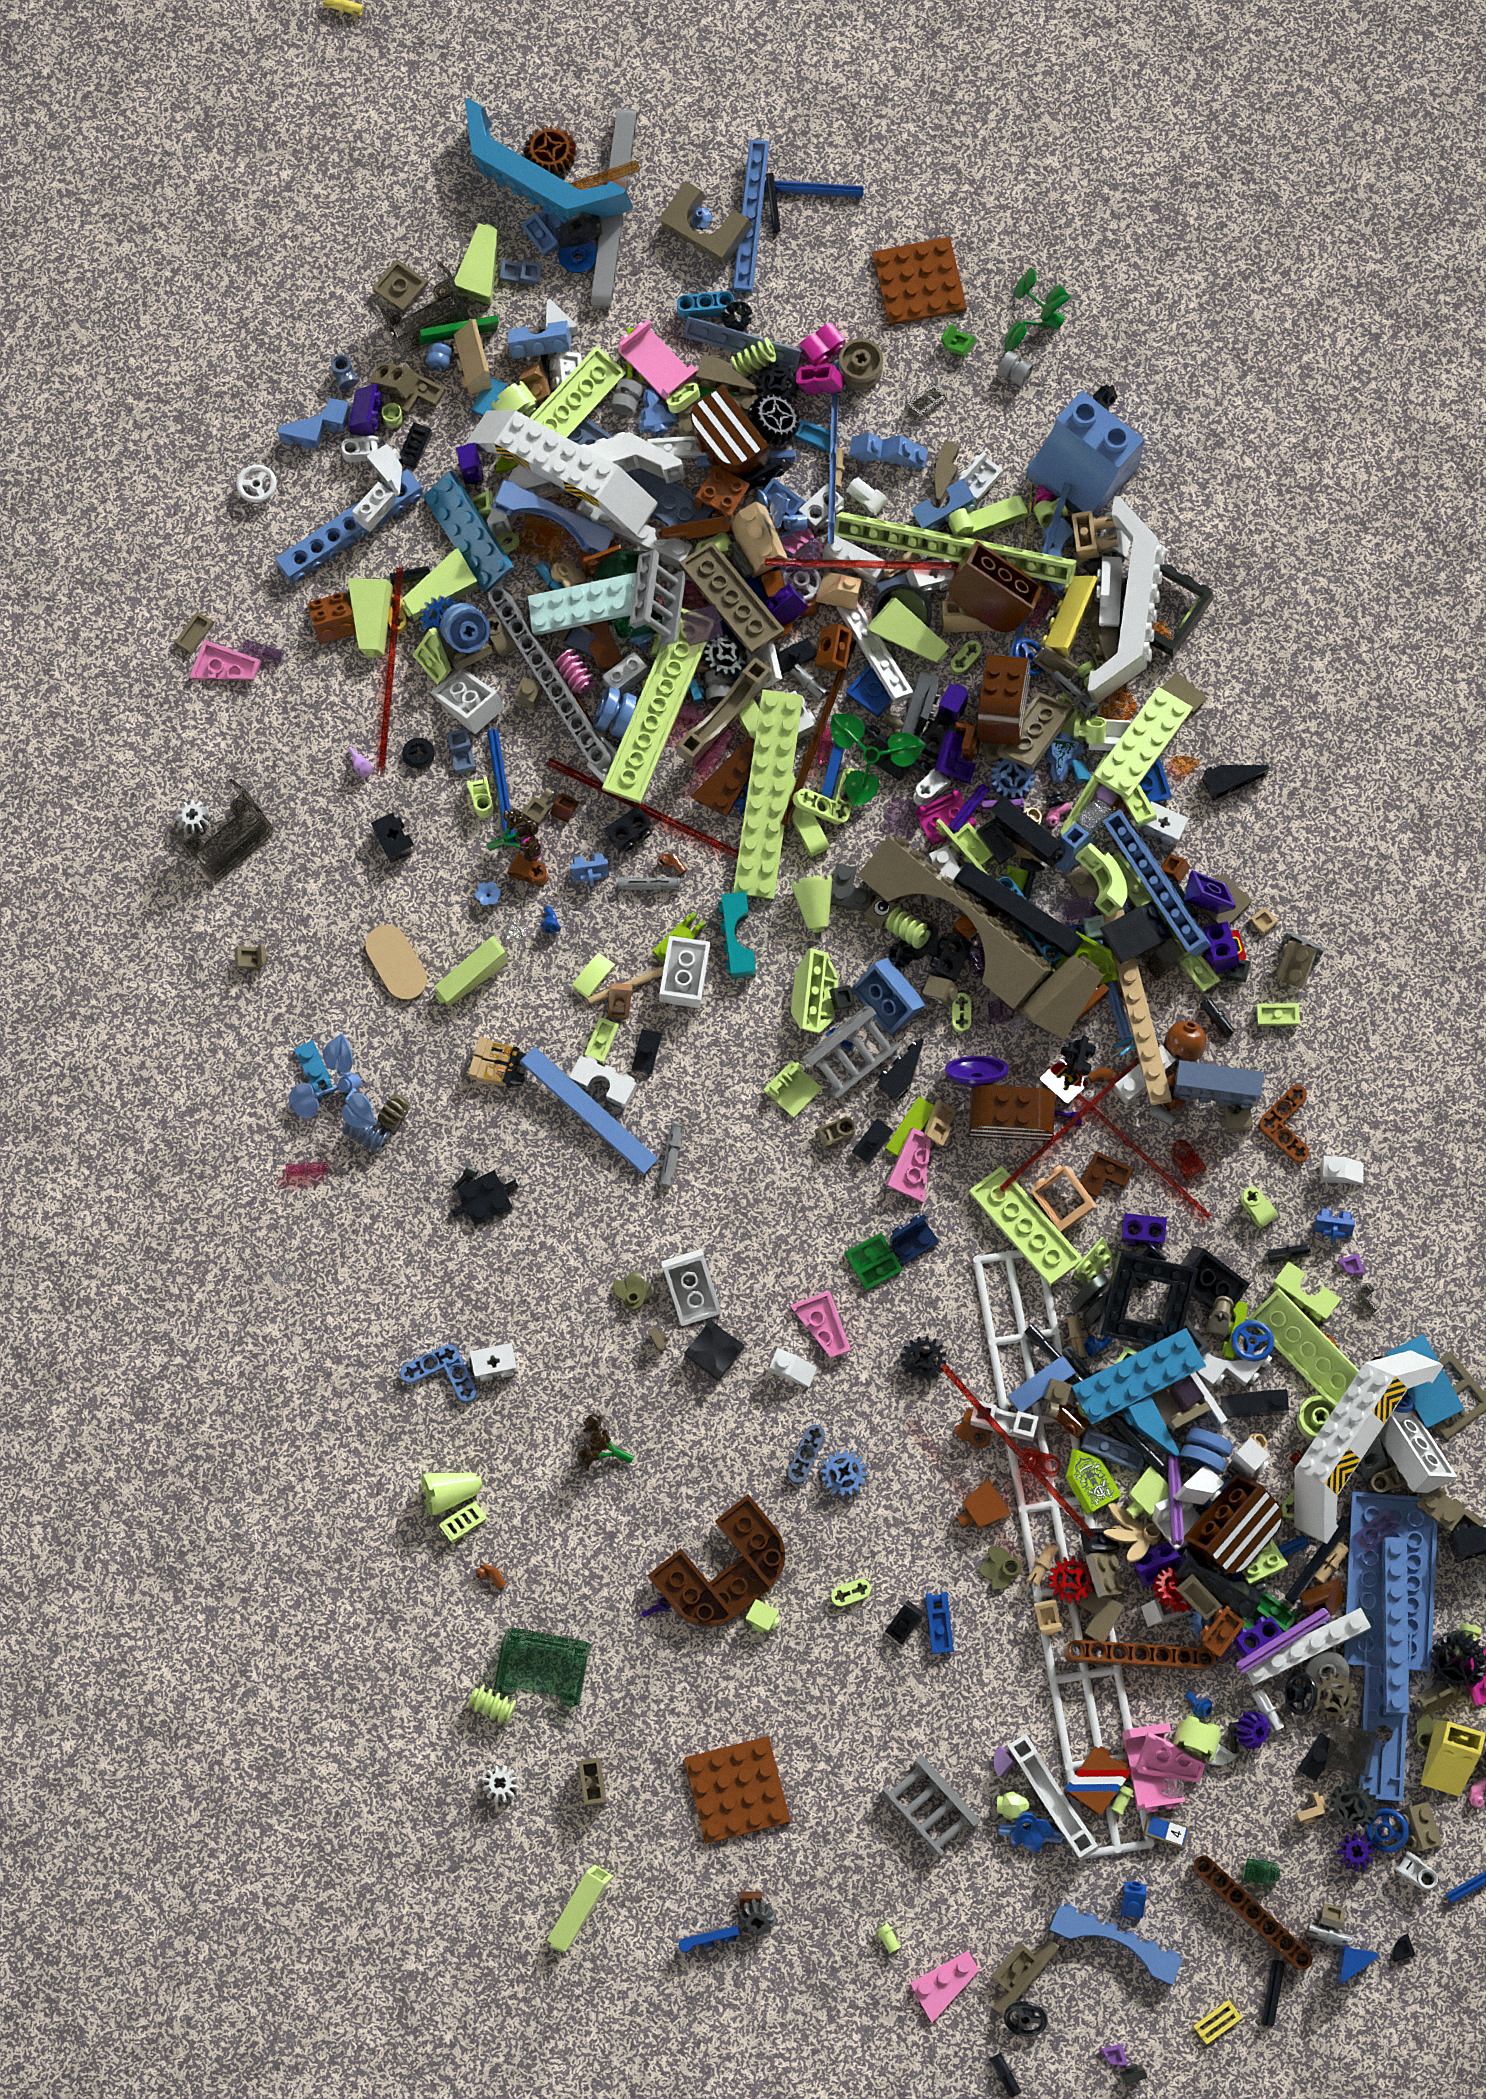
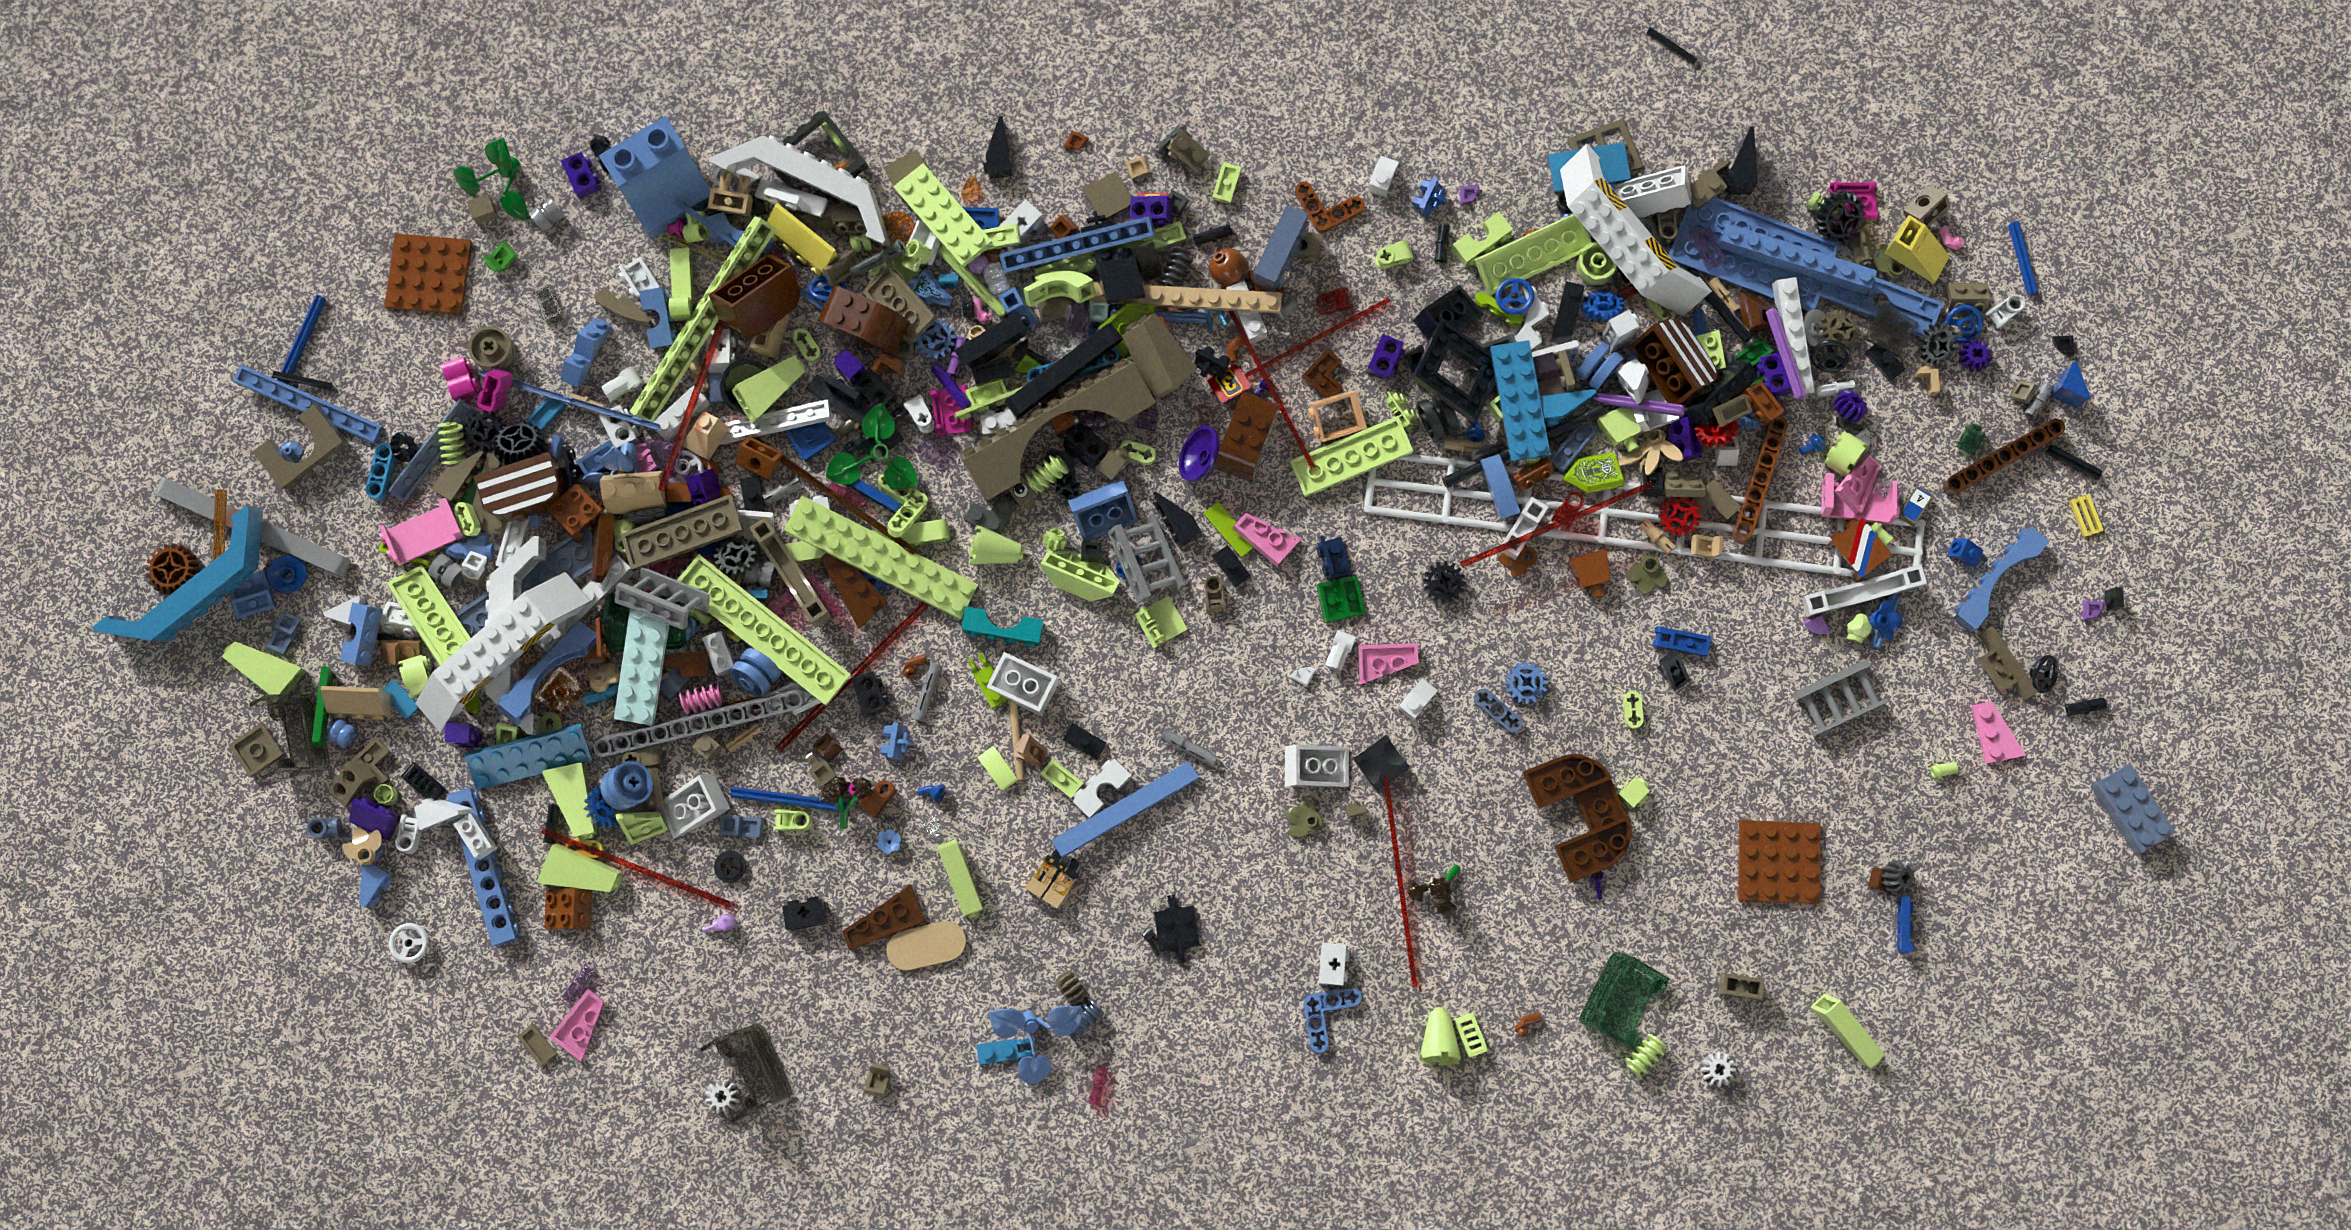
camera: 70 degrees left, 5 degrees up
clear smoke slope [555,211,603,248] -> none
piece [681,604,723,646] -> none
tan slope [925,1100,957,1146] -> none
dark purple plate [935,731,976,784] -> none
dark tan plate [1043,1378,1072,1418] -> none
dark purple slope [1184,870,1236,914] -> none
dark tan piece [1205,1296,1234,1337] -> none
clear smoke arm [1358,1283,1379,1315] -> none
none -> tan plate [342,827,382,866]
none -> white leg [461,551,487,589]
none -> dark tan brick [466,194,499,224]
none -> dark purple brick [561,152,601,200]
none -> tan axle [725,722,761,752]
none -> reddish brown wing [842,884,925,950]
none -> yellowish green gear [1042,528,1068,552]
none -> dark orange tile [1063,130,1089,150]
none -> dark grey piece [1158,246,1193,287]
none -> white tile [1289,667,1316,687]
none -> white piece [1325,630,1356,672]
none -> clear red piece [1383,776,1418,987]
none -> blue gear [1582,289,1625,323]

